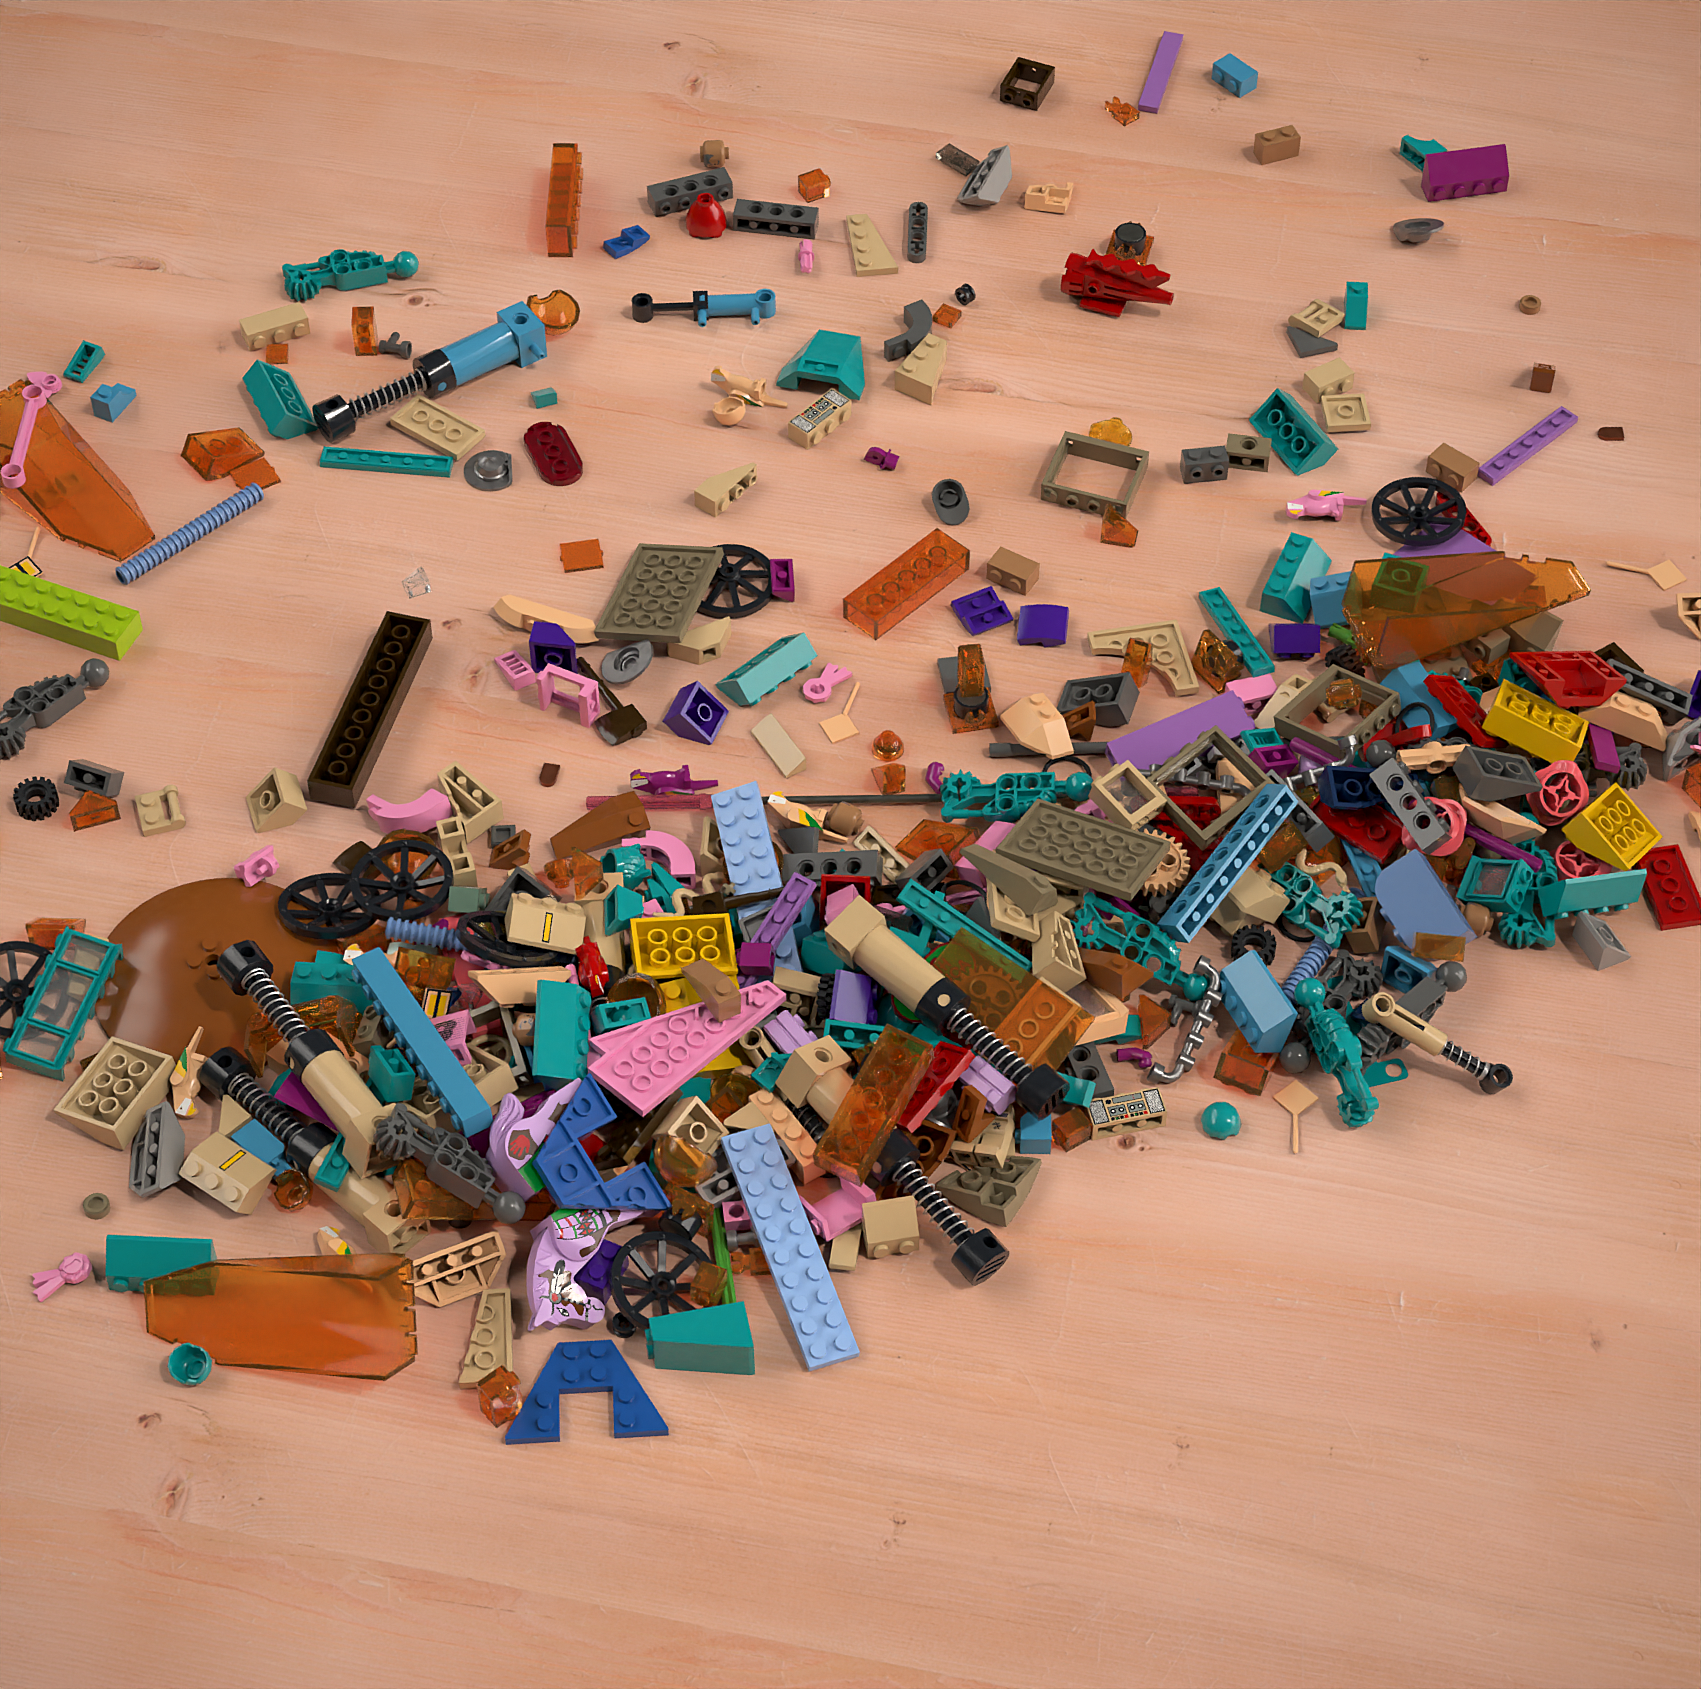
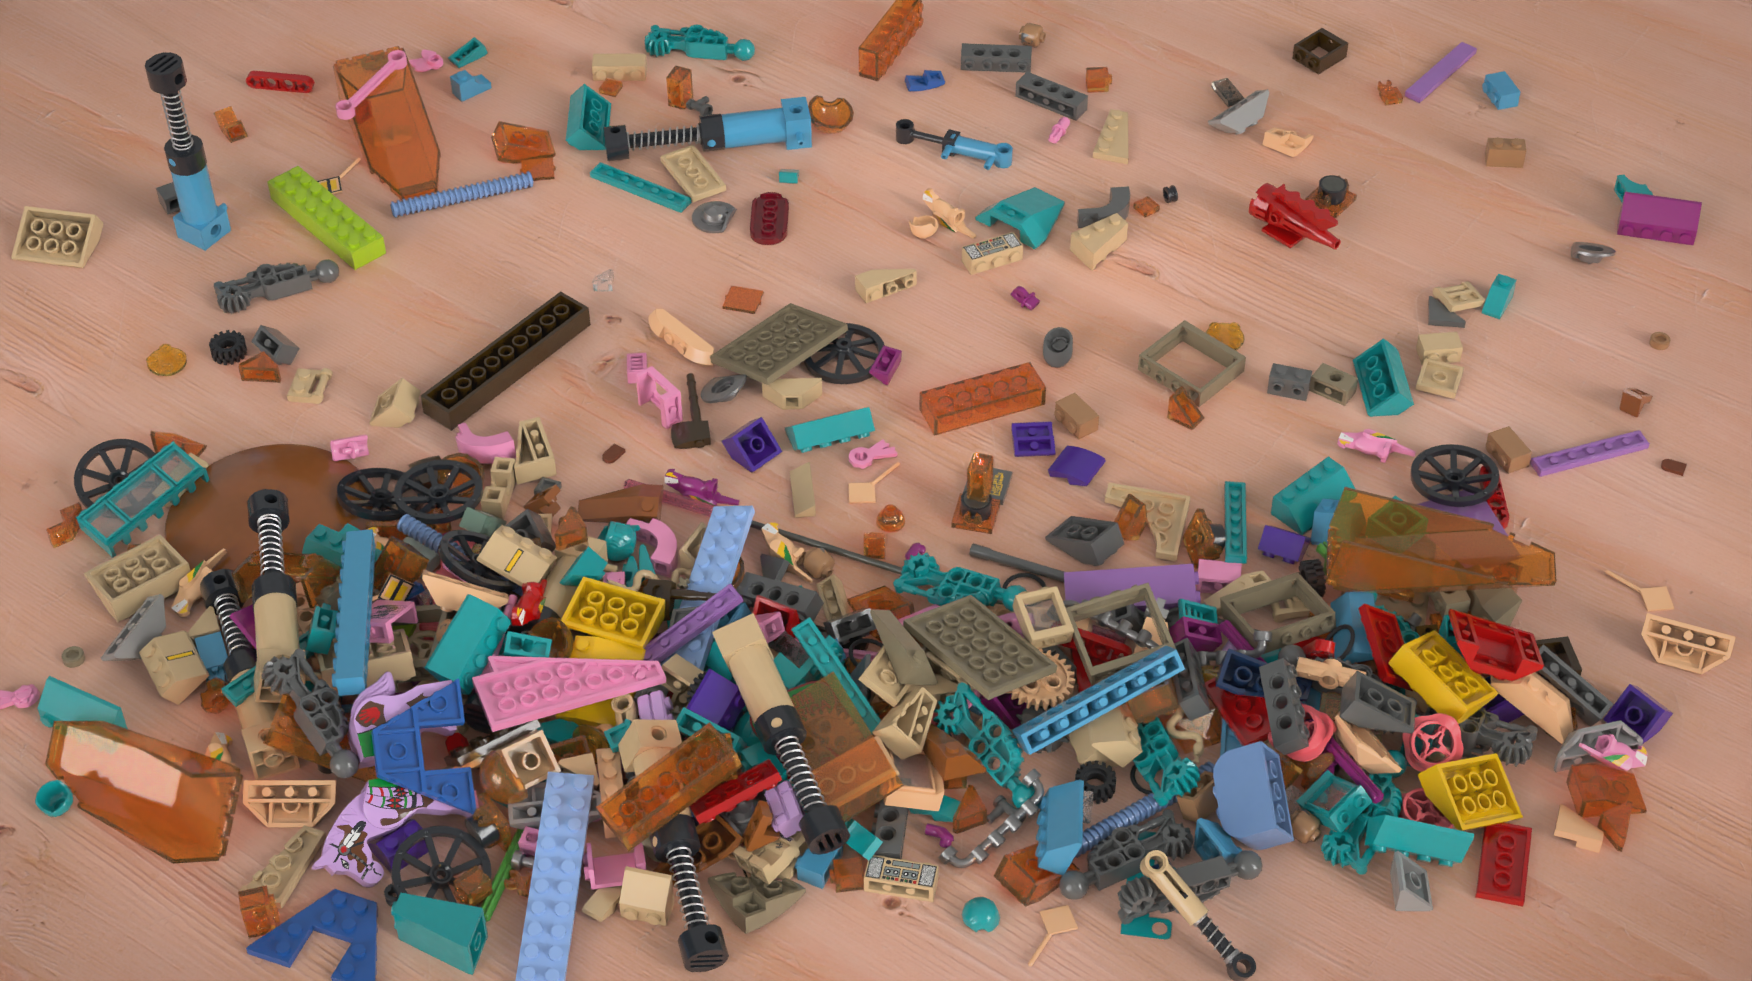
camera: 25 degrees right, 5 degrees down
dark purple slope [529,621,578,674] -> none
medium nougat slope [681,959,741,1023] -> none
red piece [686,193,727,238] -> none
magenta brick [736,942,776,976] -> none
dark grey beam [907,202,928,263] -> none
light nougat wedge [1000,692,1074,760] -> none
dark orange slope [1062,701,1096,741] -> none
teal arm [1294,978,1379,1127] -> none
clear orange head [1326,677,1362,710] -> none
clear orange slope [1411,932,1466,962] -> none
magenta tile [1586,724,1621,774] -> none

